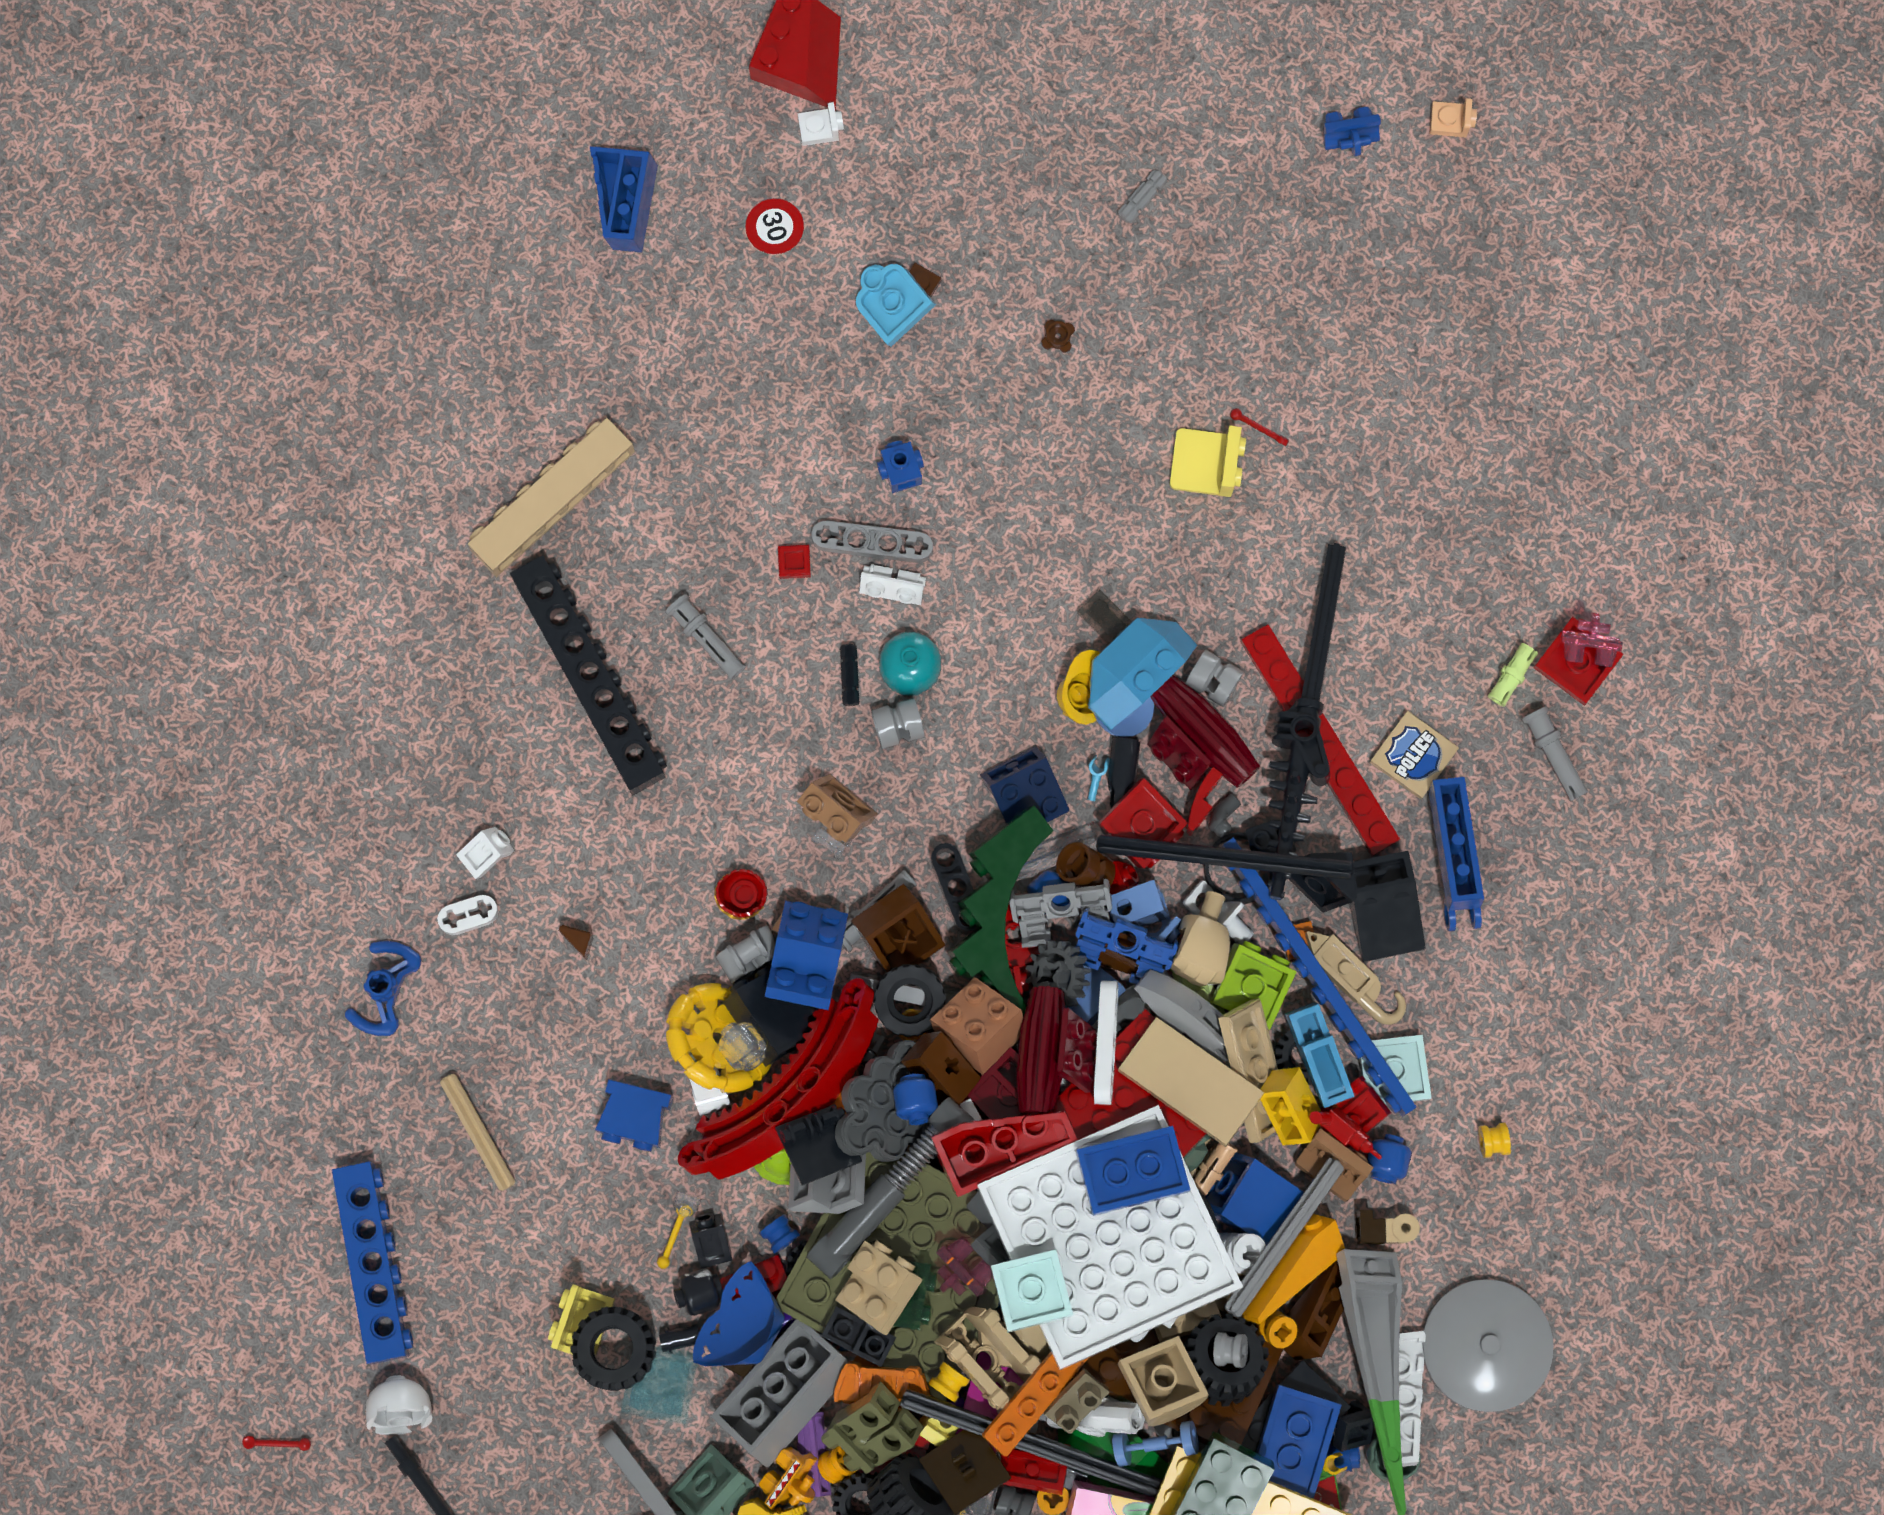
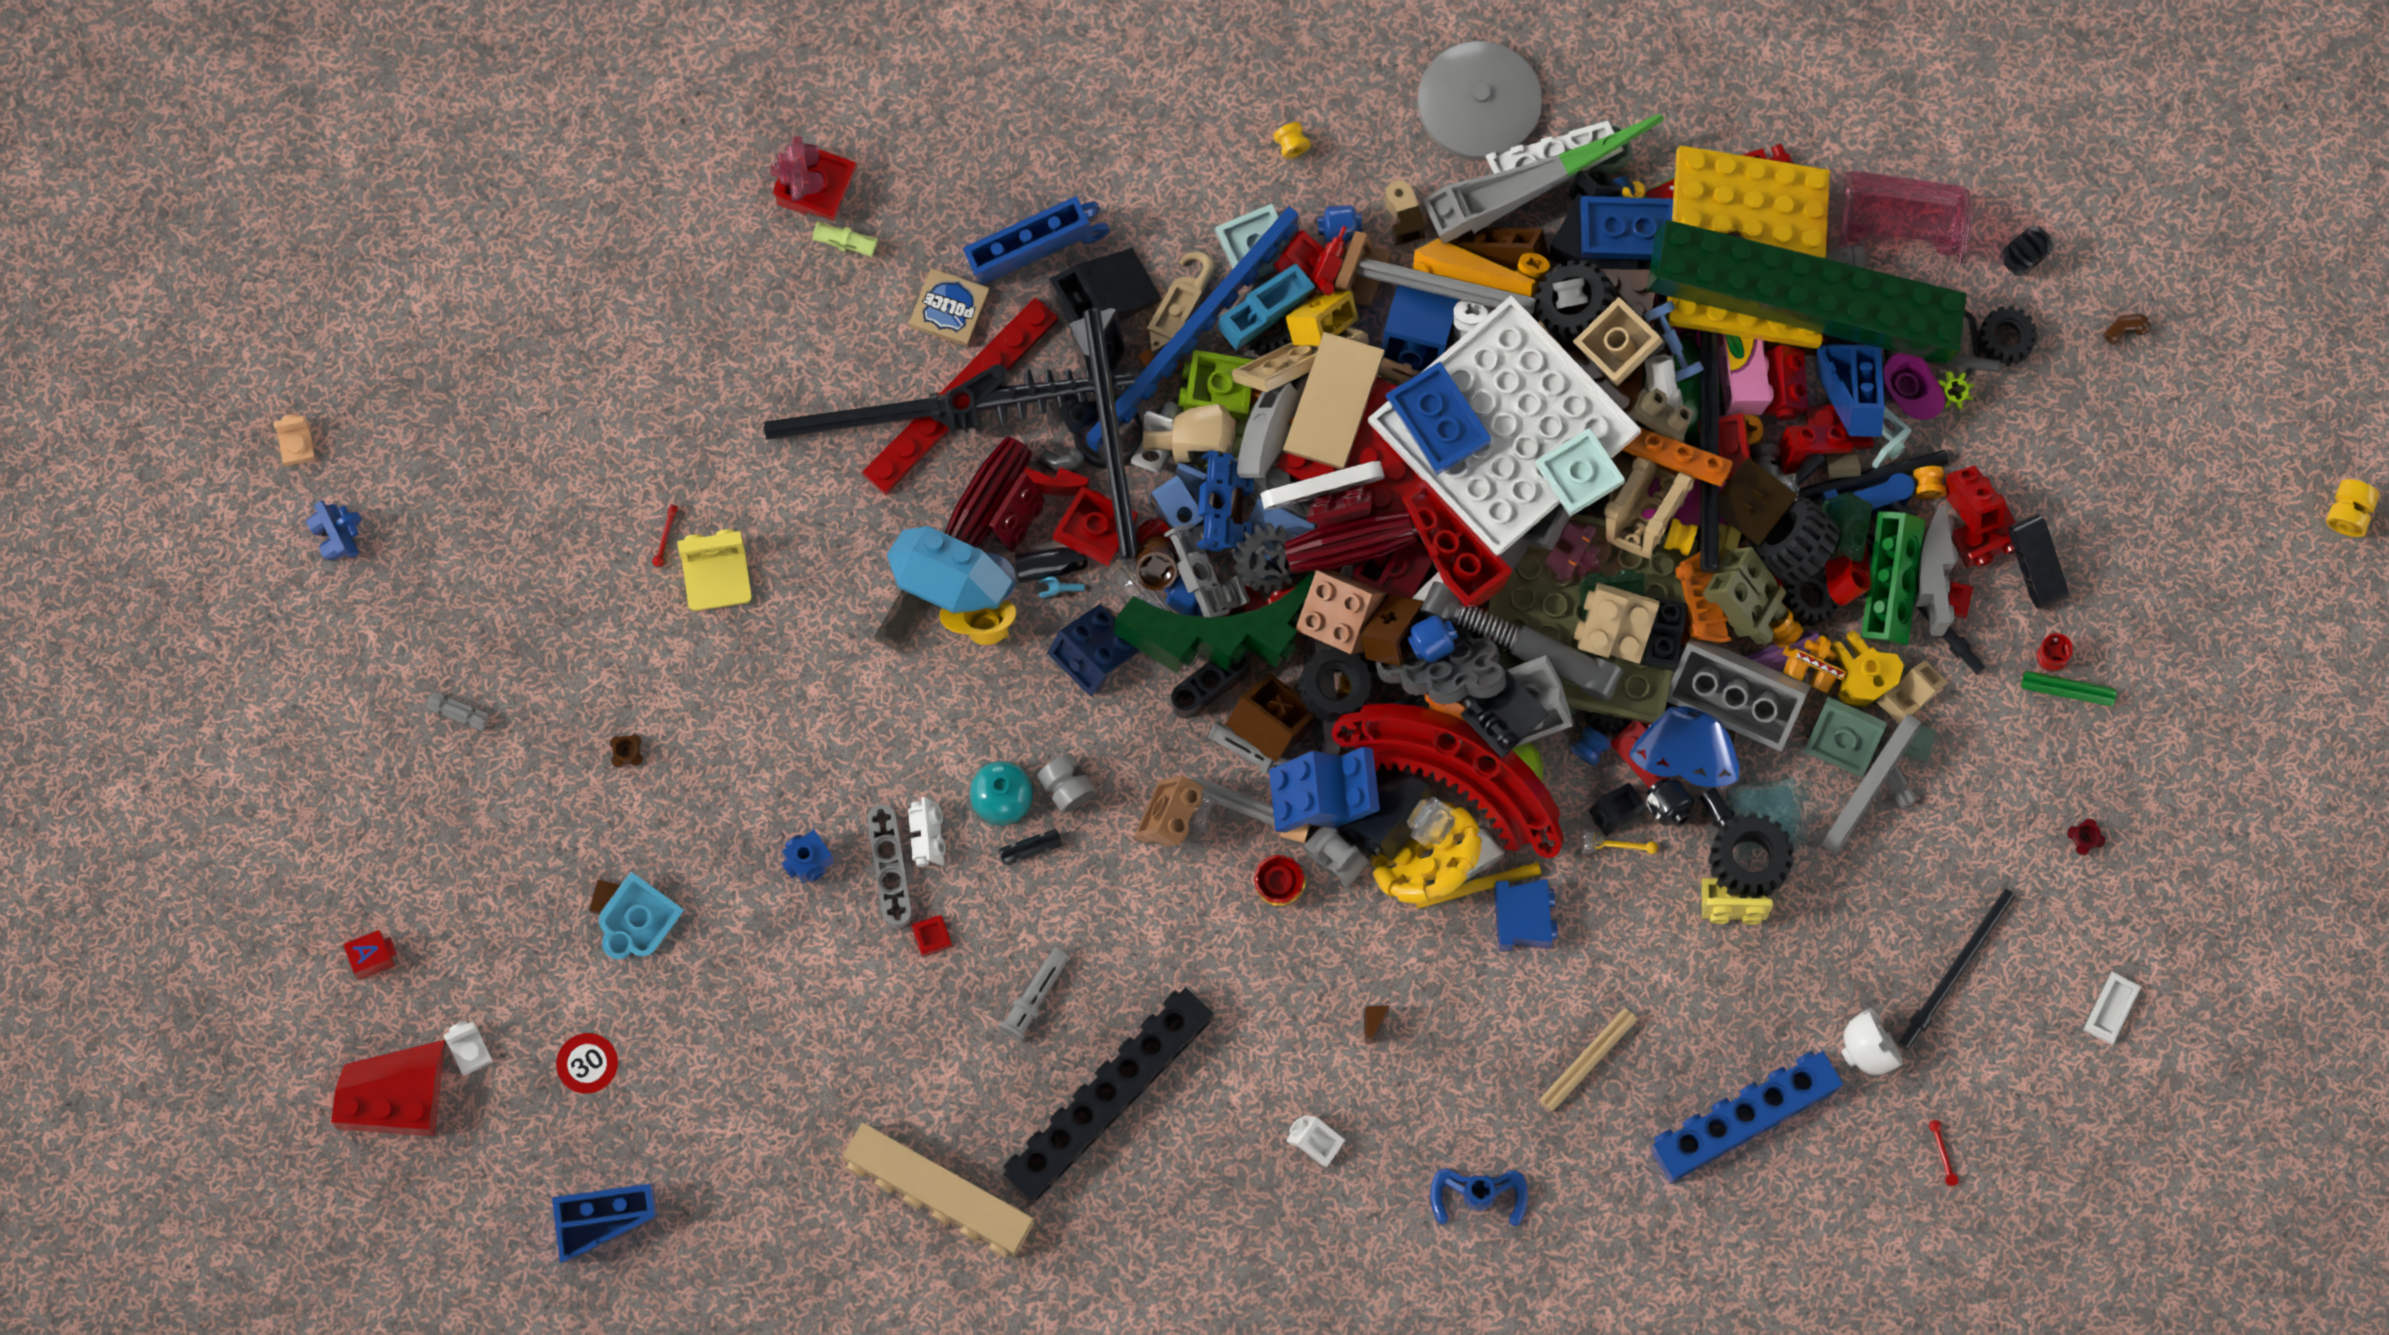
camera: 105 degrees left, 5 degrees down
white beam [437,895,499,935] -> none
light grey wheel [1185,650,1244,707] -> none
light grey pin [1522,706,1588,802] -> none
none -> red brick [343,930,397,980]
none -> light grey axle [1193,777,1275,826]
none -> yellow bar [1415,862,1541,909]

